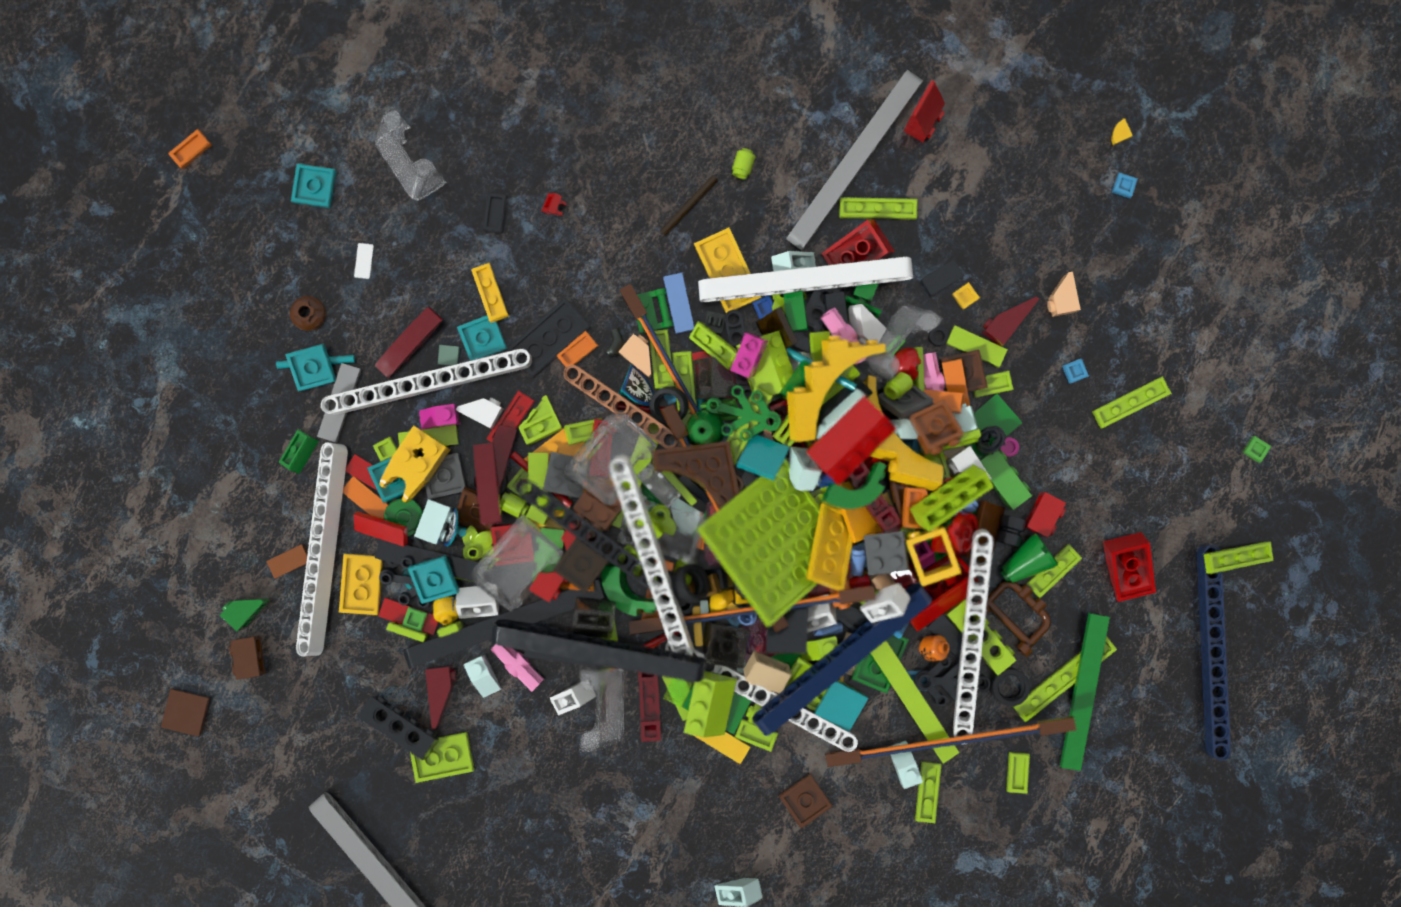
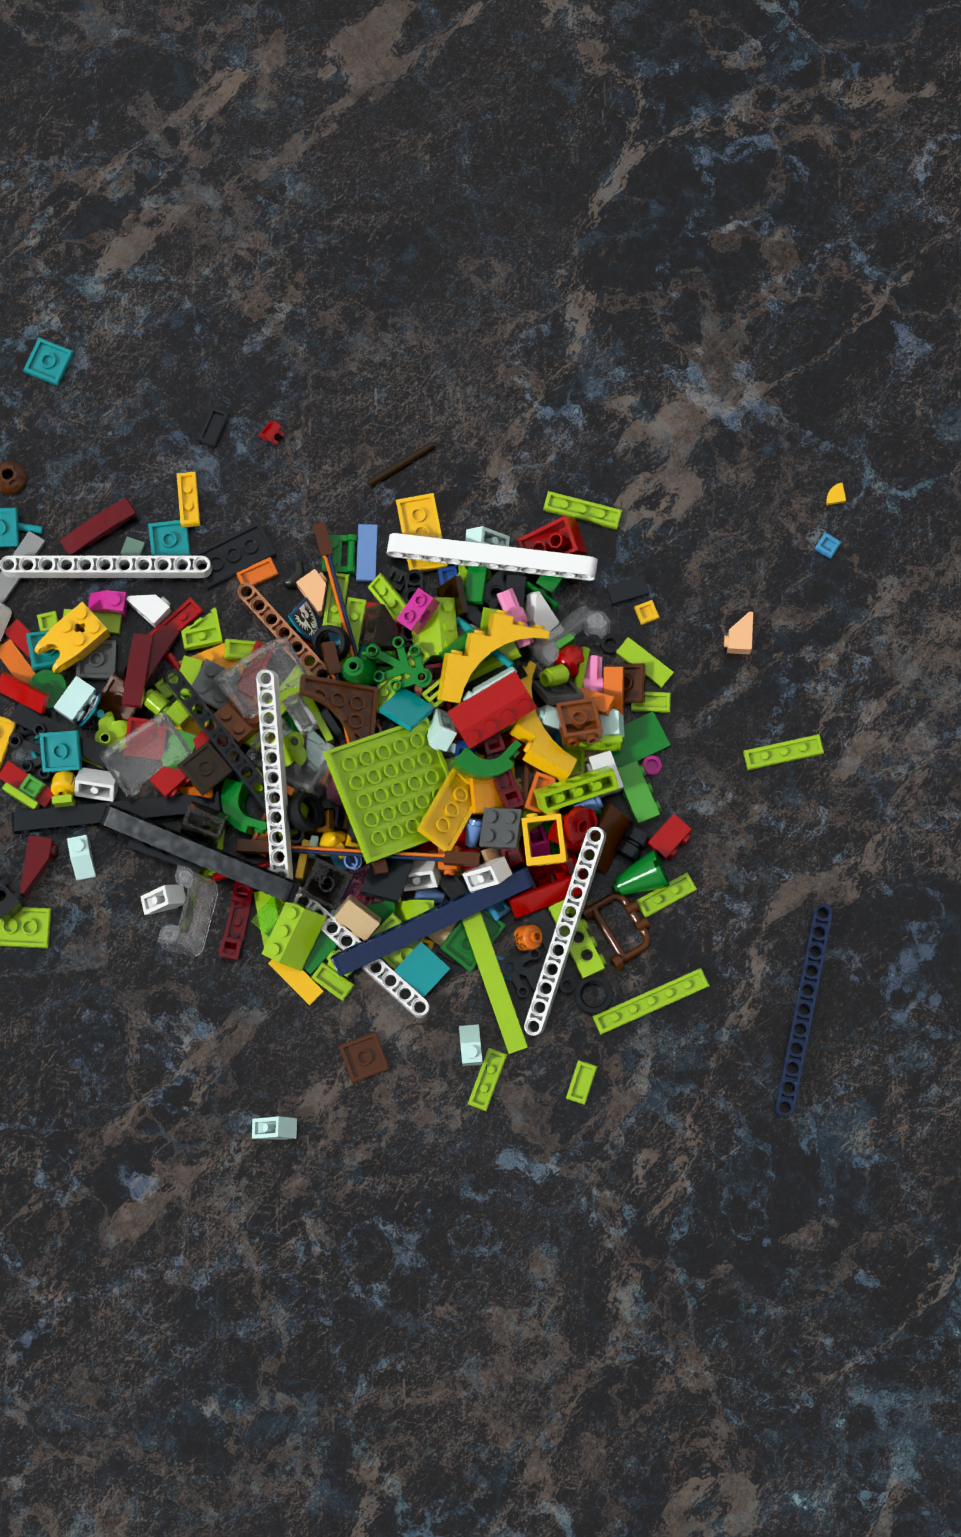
camera: 15 degrees right, 10 degrees down
white sticker [354,243,373,279] -> none
clear windscreen [375,106,447,200] -> none
bright pink piece [491,645,544,691] -> none
lime brick [732,148,756,179] -> none
light grey beam [786,70,923,250] -> none
piece [825,716,1076,767] -> none
red slope [903,80,945,142] -> none
black gear [975,426,1007,455] -> none
dark red slope [982,296,1039,346] -> none
green tile [1060,613,1110,771] -> none
dark azure tile [1062,358,1089,384] -> none
red slope [1103,532,1156,602] -> none
lime tile [1204,541,1274,574] -> none
bright green tile [1242,436,1271,463] -> none

